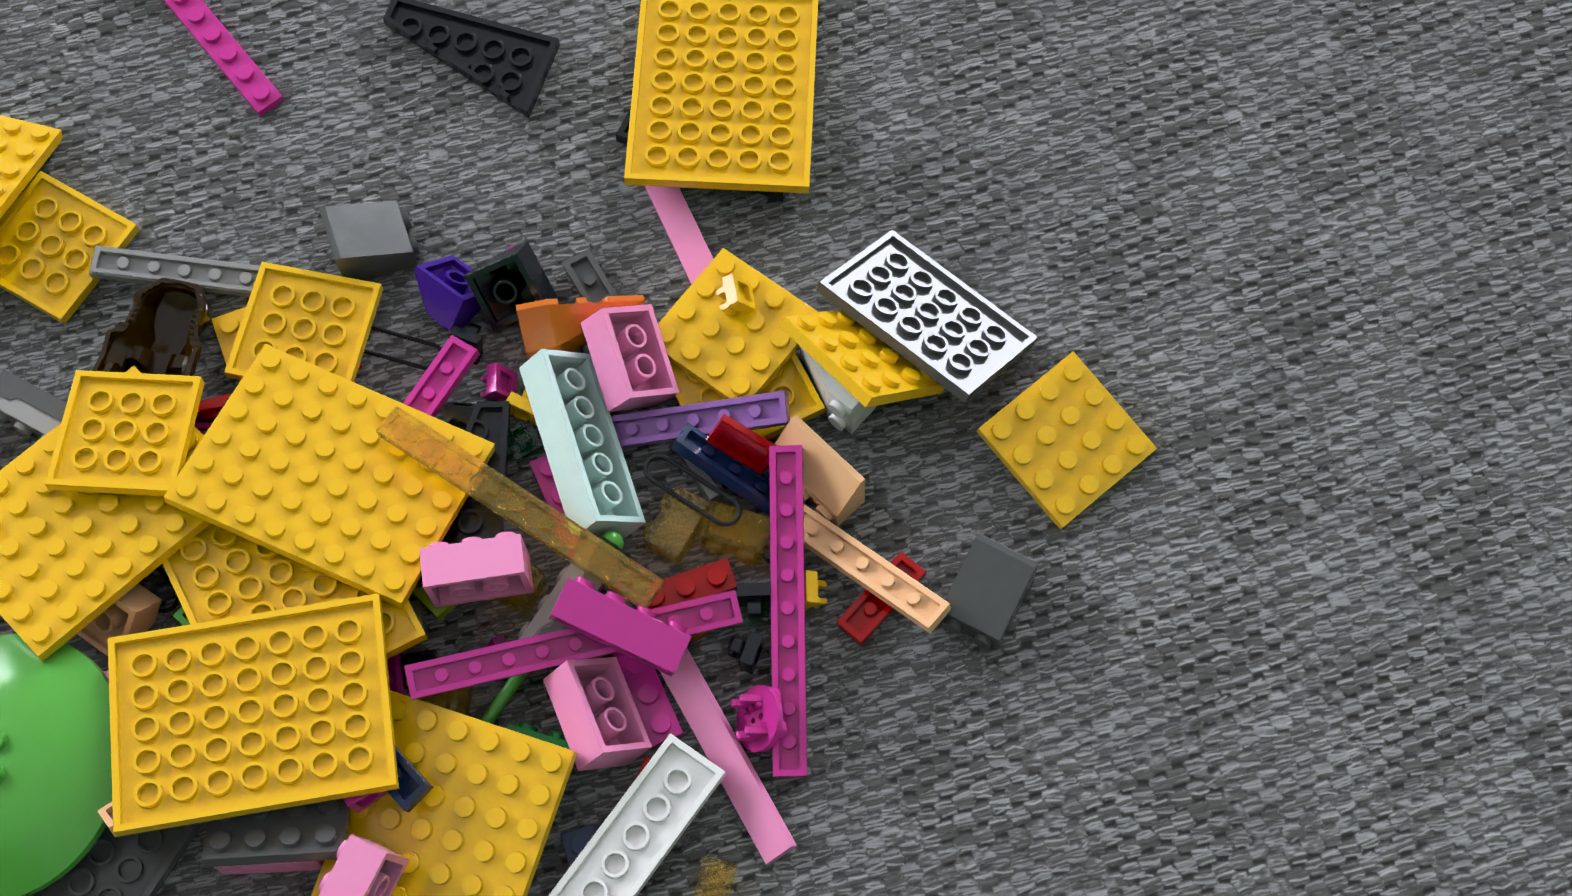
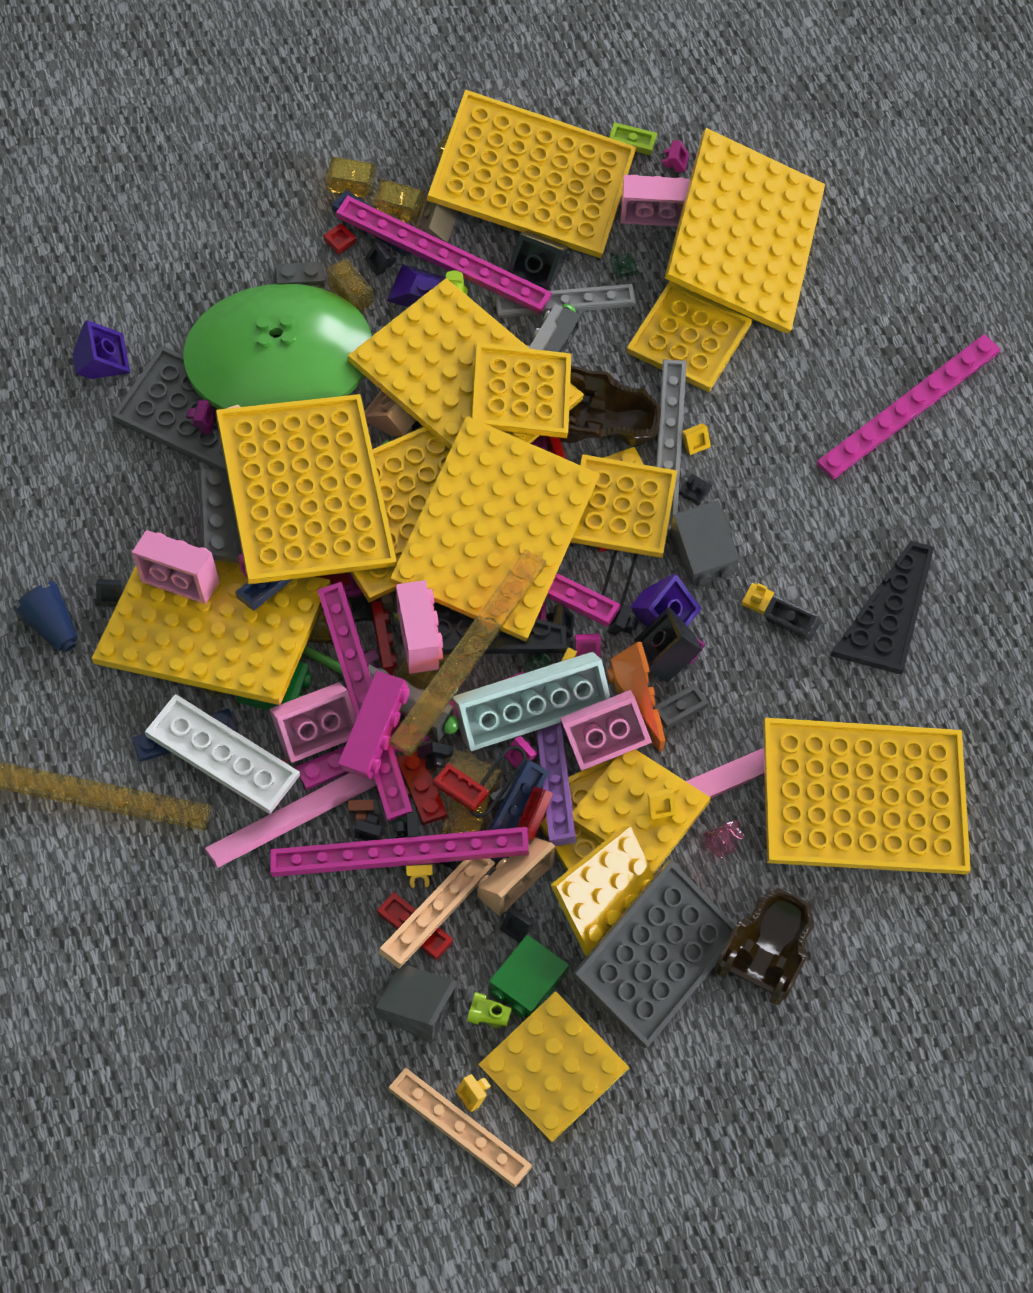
camera: 80 degrees right, 5 degrees down
dark pink plate [730,685,787,753] -> none
none -> magenta tile [186,400,216,434]
none -> copper tile [348,800,374,823]
none -> red plate [372,601,397,676]
none -> light nougat plate [389,1067,532,1188]
none -> black tile [418,742,453,771]
none -> red plate [433,763,489,813]
none -> yellow tile [455,1074,491,1112]
none -> lime plate [467,992,512,1028]
none -> green brick [488,935,569,1018]
none -> black tile [500,906,534,943]
none -> dark pink tile [504,736,539,768]
none -> black tile [679,474,712,506]
none -> yellow tile [682,423,711,455]
none -> clear pink piece [703,819,745,859]
none -> dark brown animal [716,888,815,1005]
none -> yellow tile [741,583,774,615]
none -> black brick [764,595,821,641]

